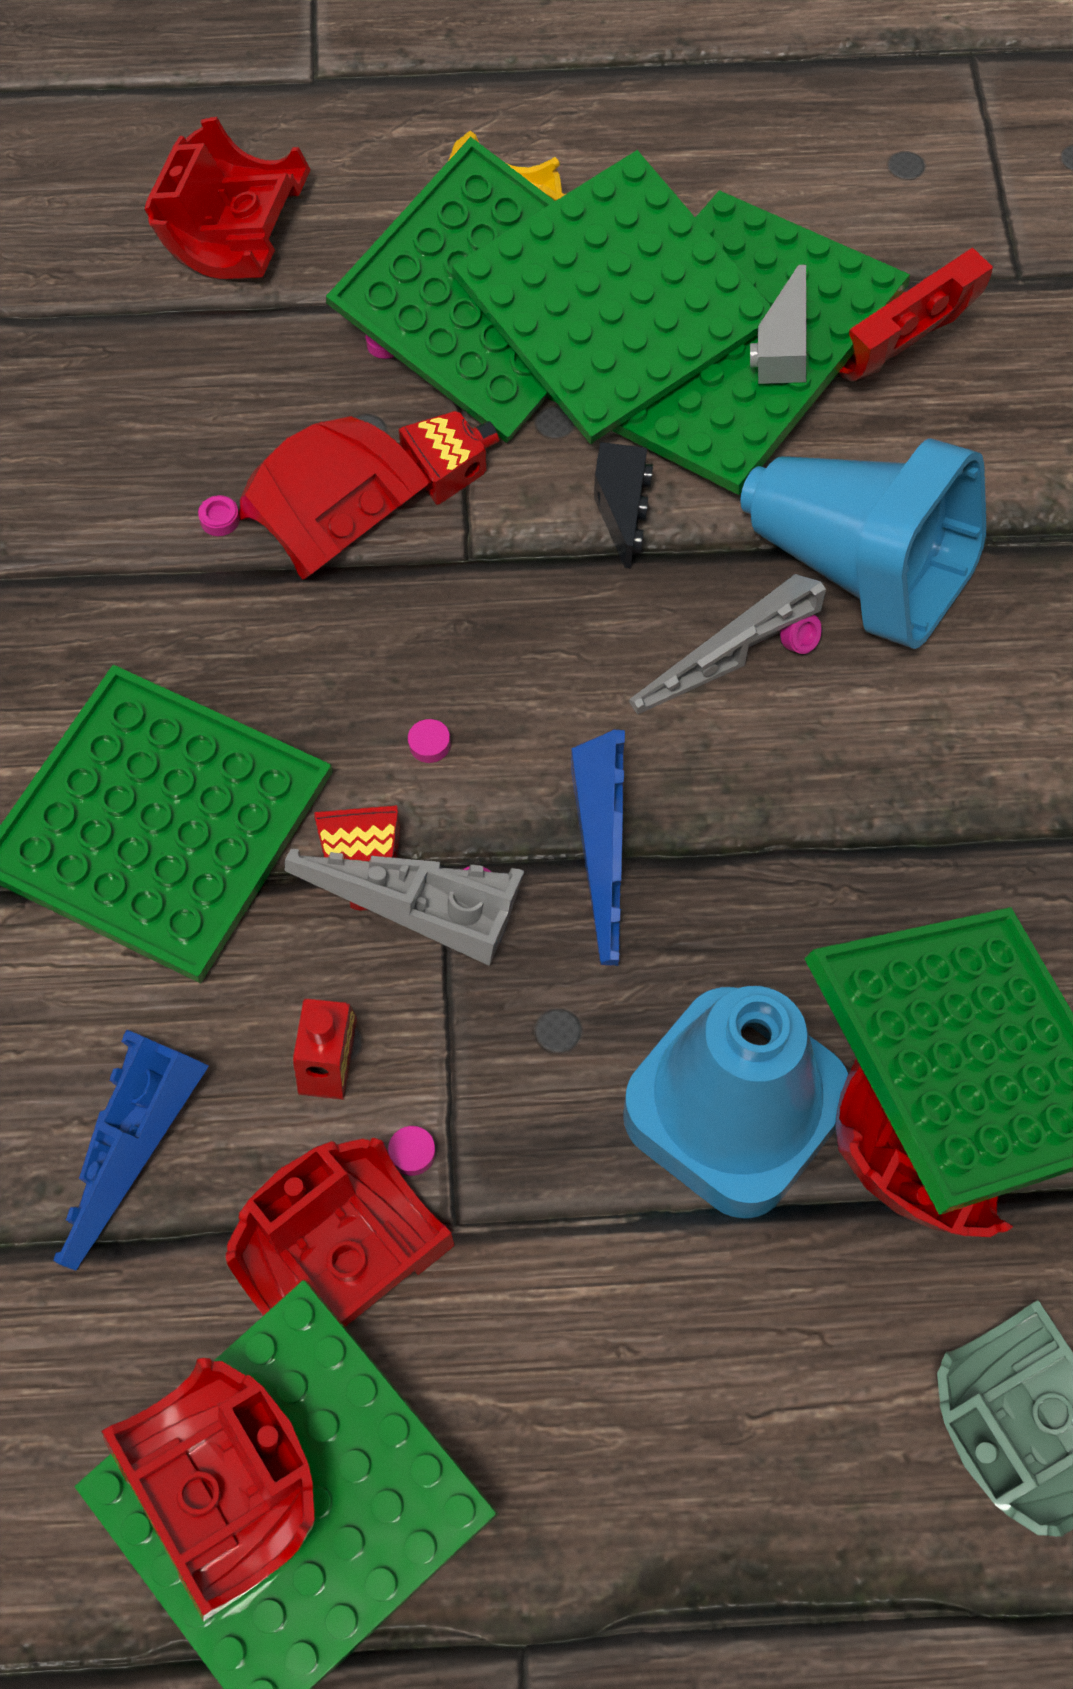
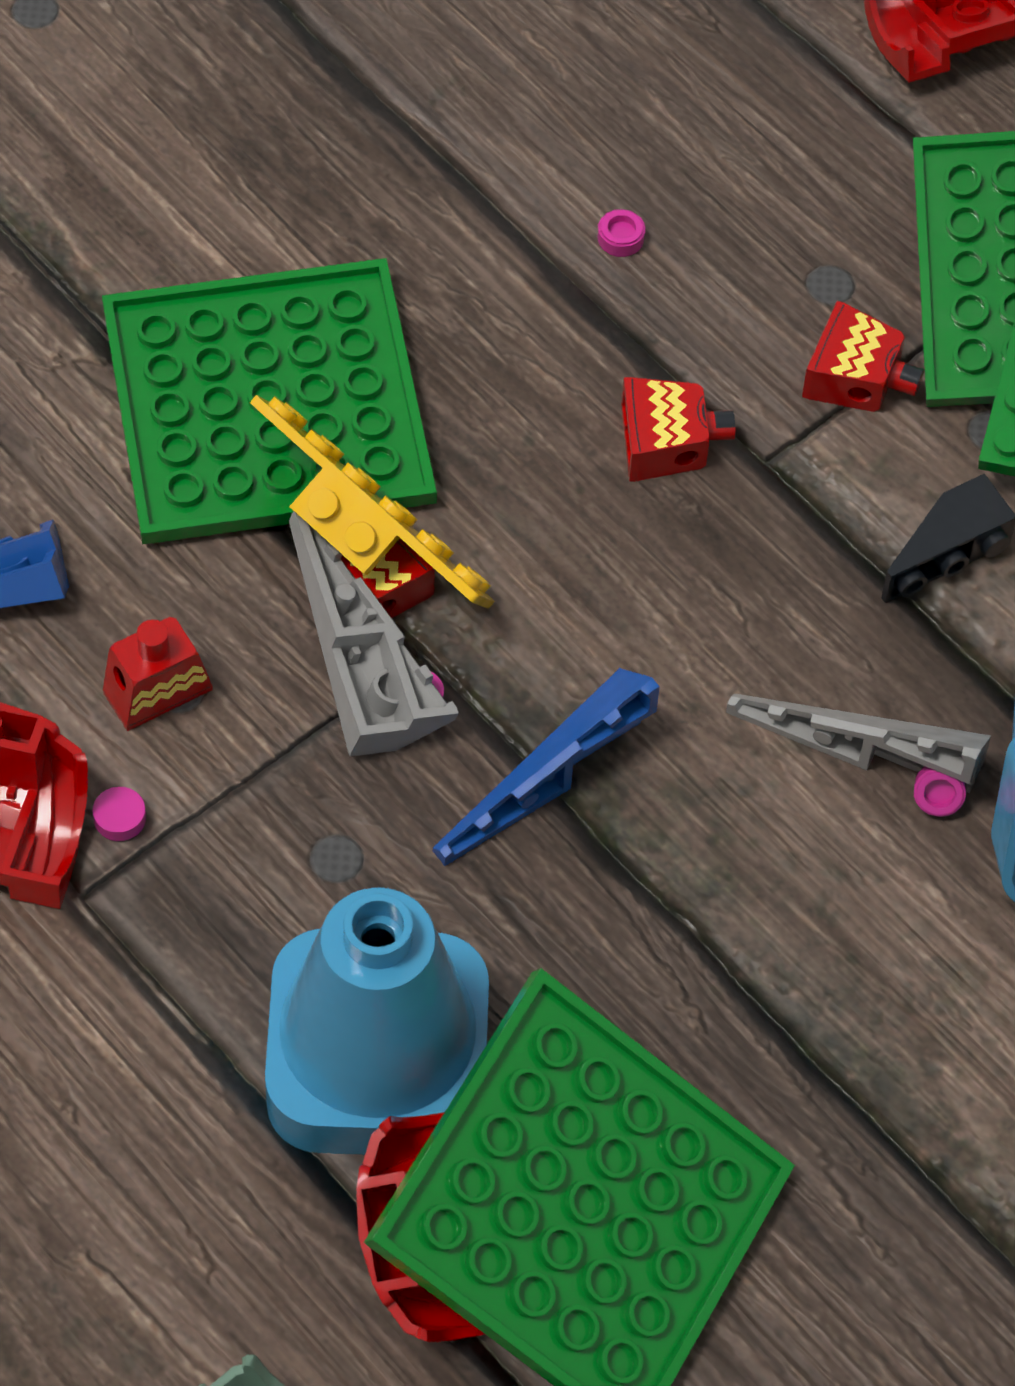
camera: 50 degrees right, 5 degrees down
red piece [239,416,431,580] -> none
dark pink tile [408,719,451,763] -> none
none -> yellow bracket [250,395,495,609]
none -> red torso [621,377,735,482]

